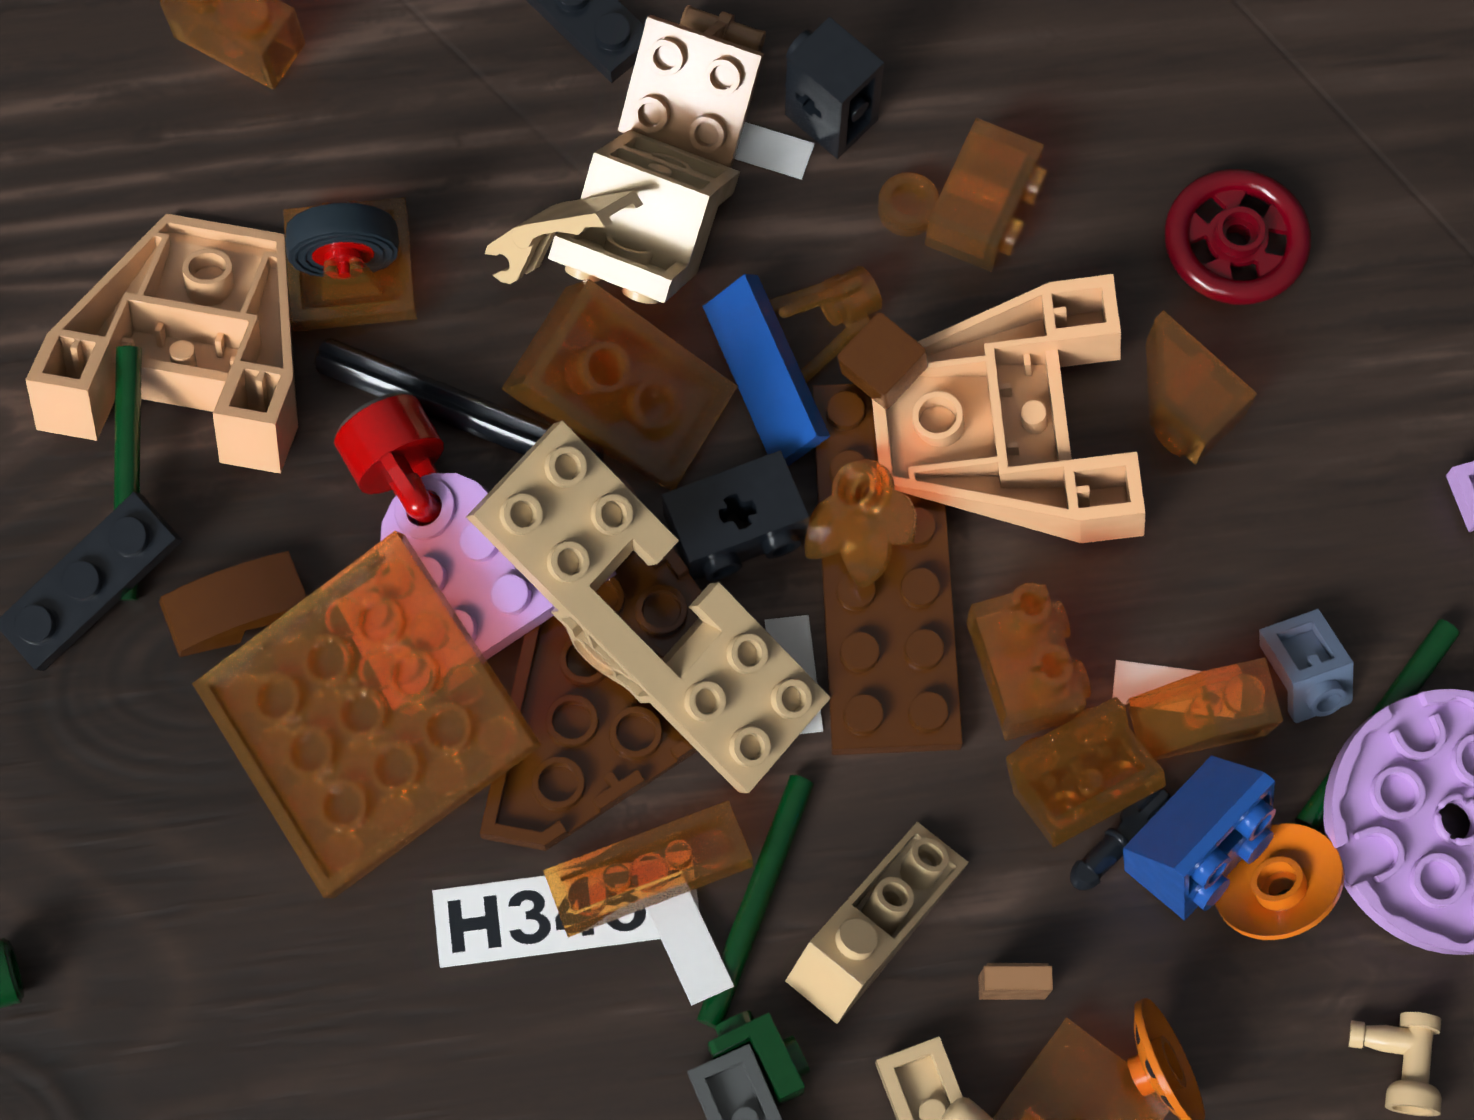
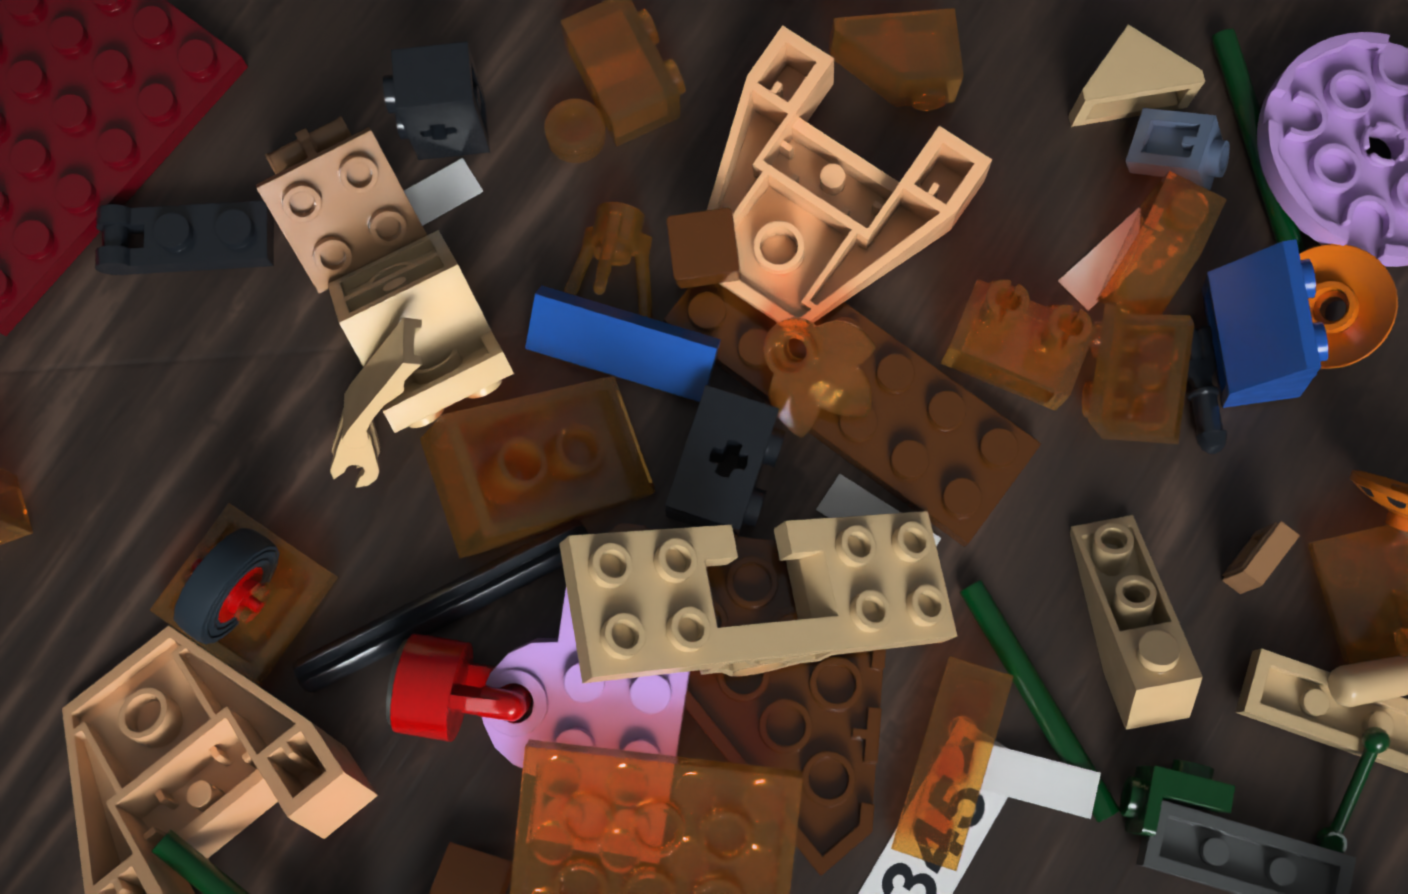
camera: 50 degrees left, 5 degrees up
none -> tan slope [1068,24,1205,127]

